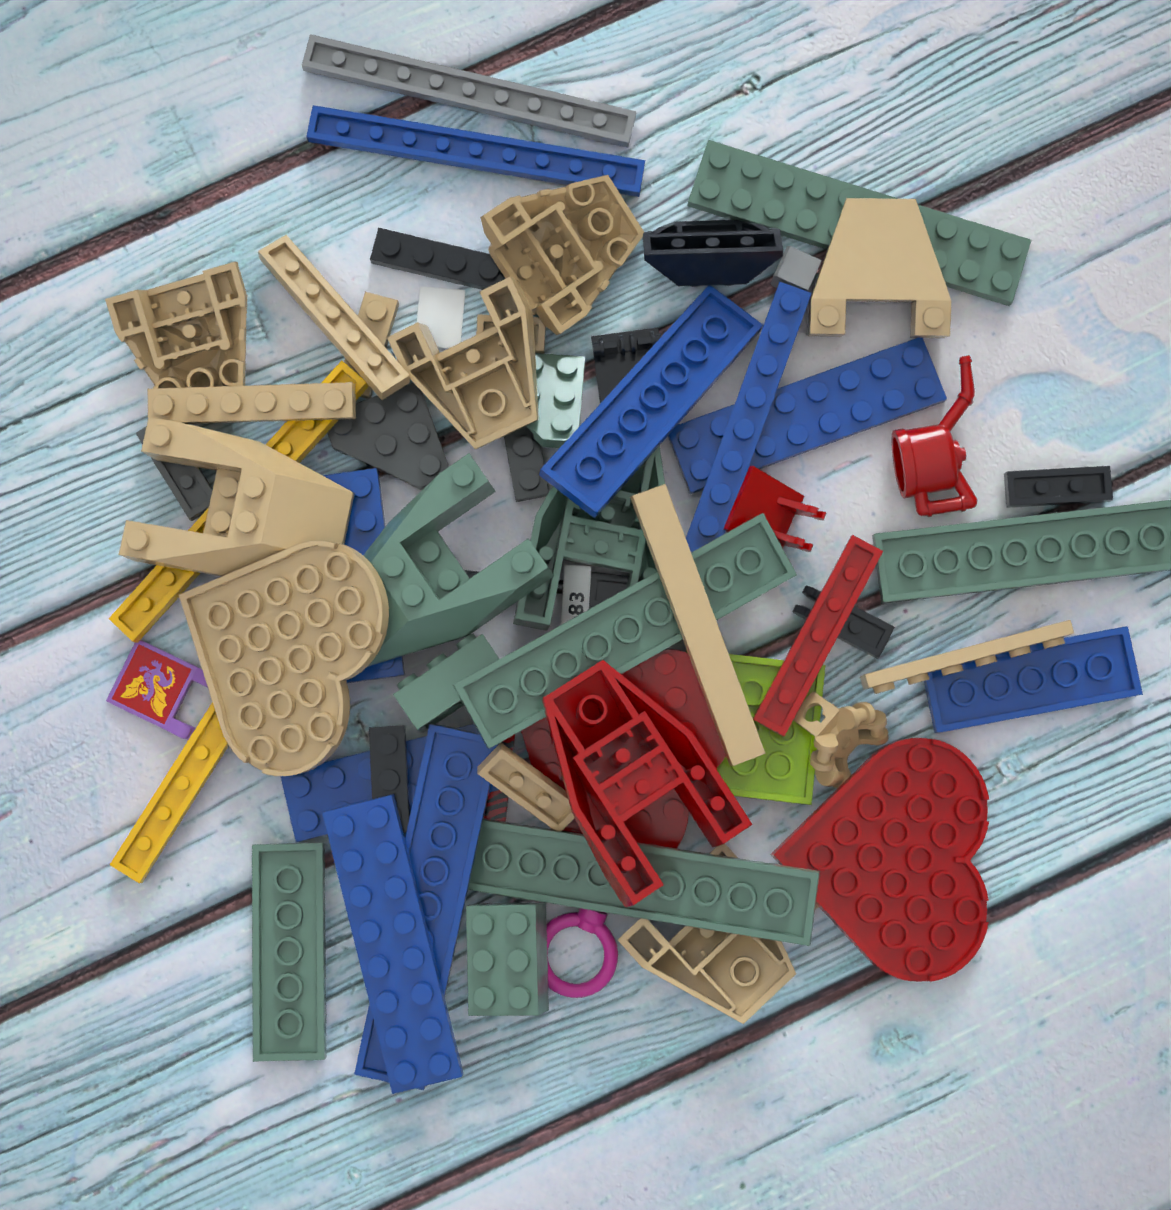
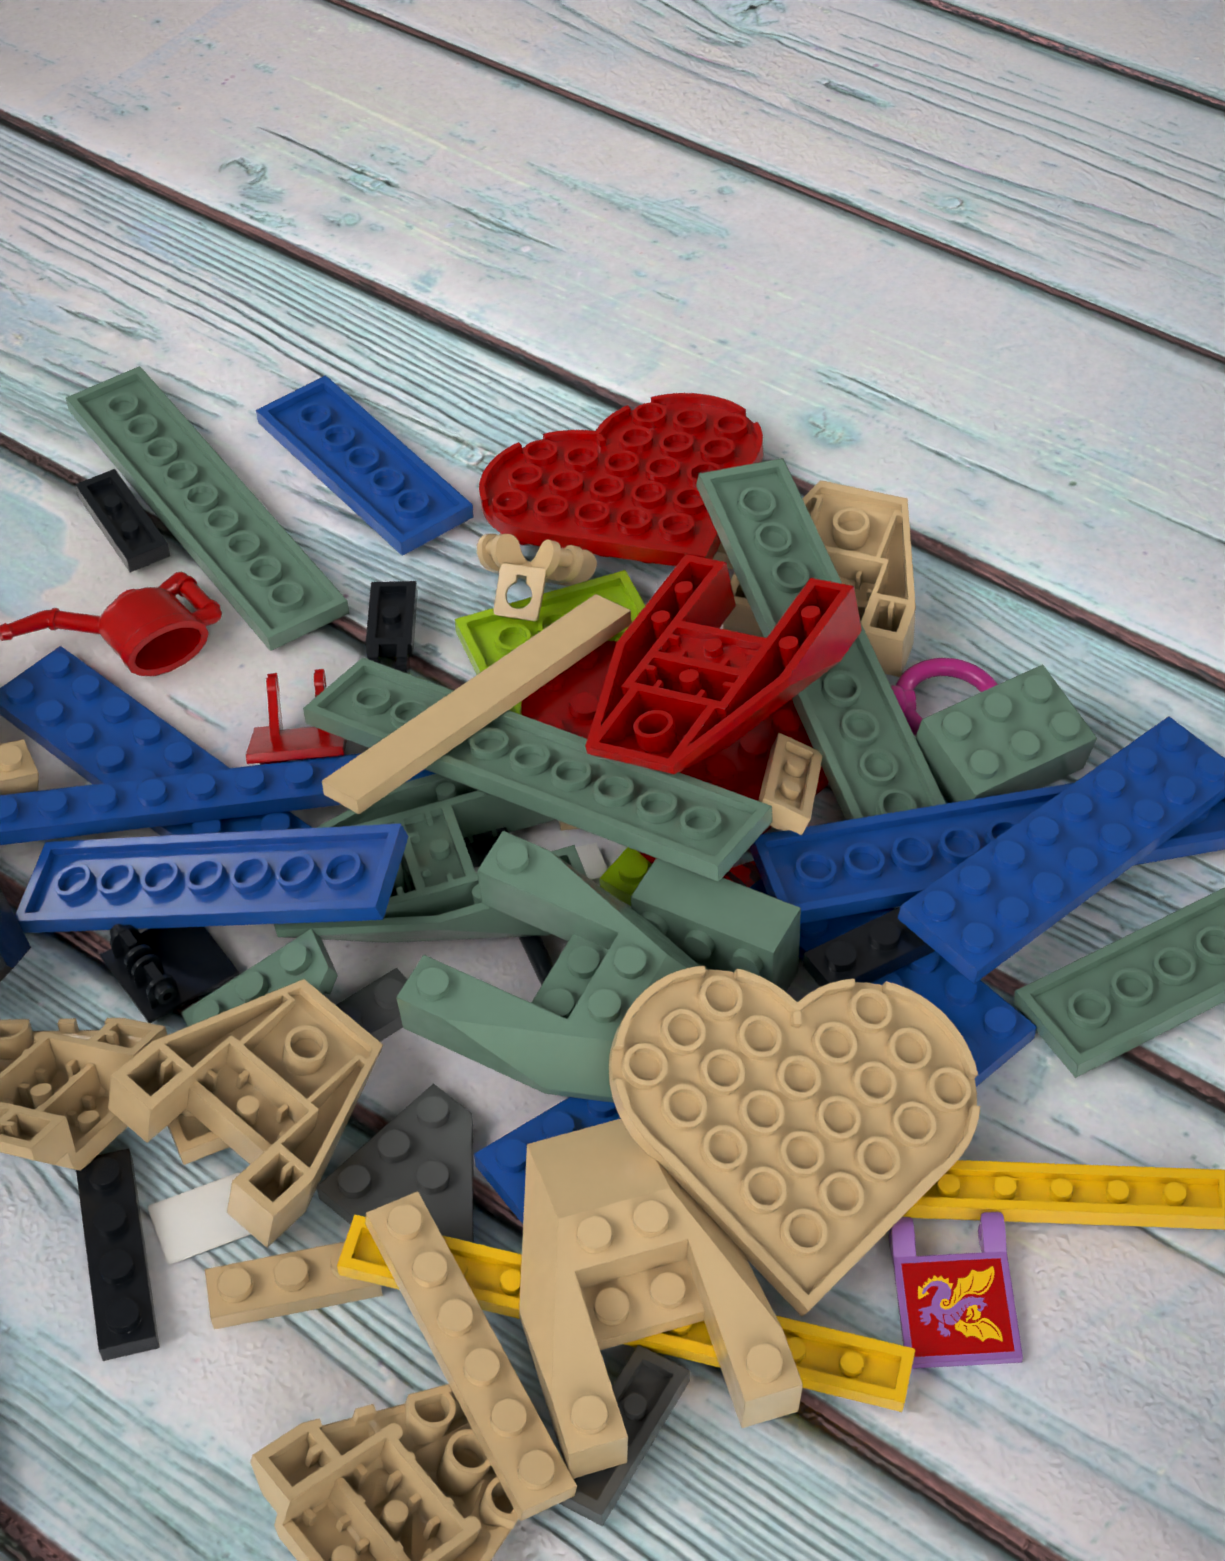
camera: 115 degrees left, 35 degrees down
tan plate [258,235,410,400] -> none
red plate [753,535,883,737] -> none
tan plate [860,620,1074,694] -> none

